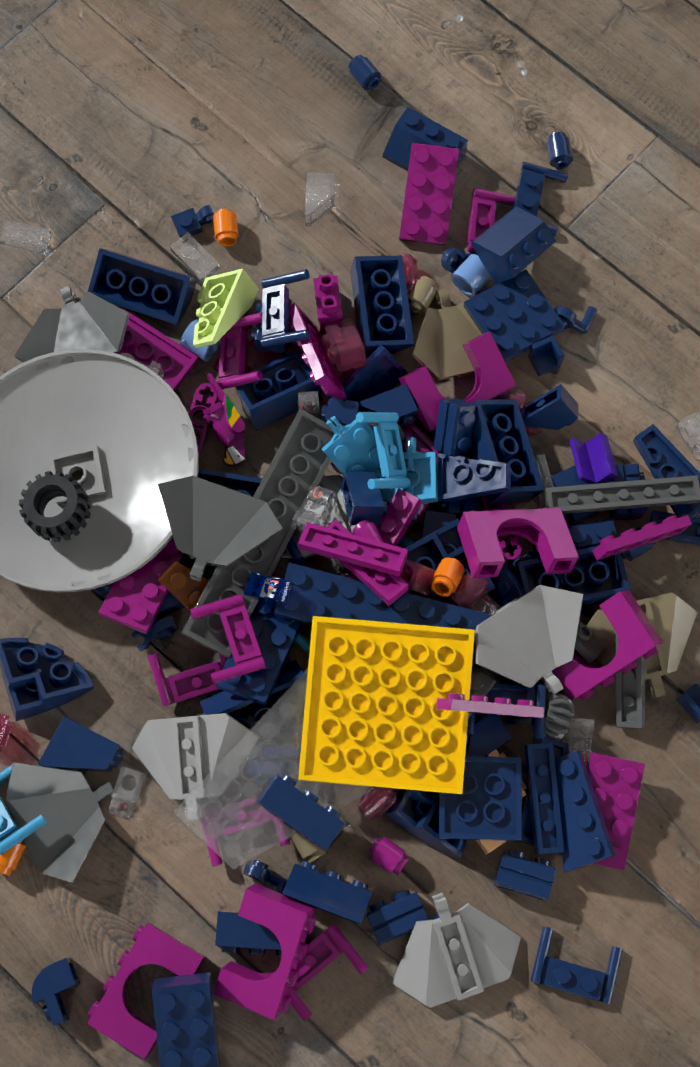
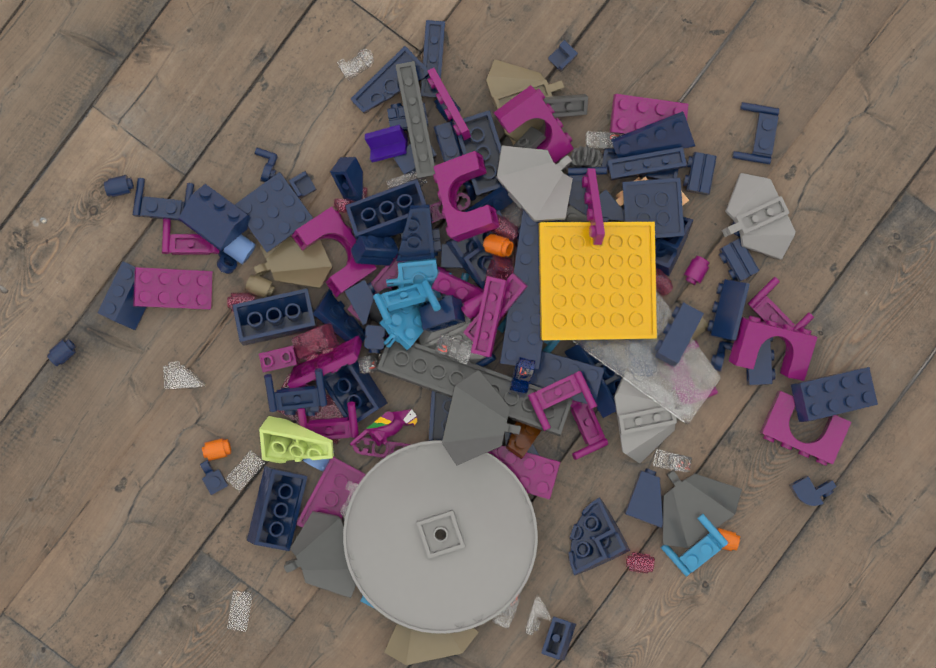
camera: 90 degrees left, 15 degrees up
black tyre [19,471,91,542] -> none
dark blue plate [132,615,178,651] -> none

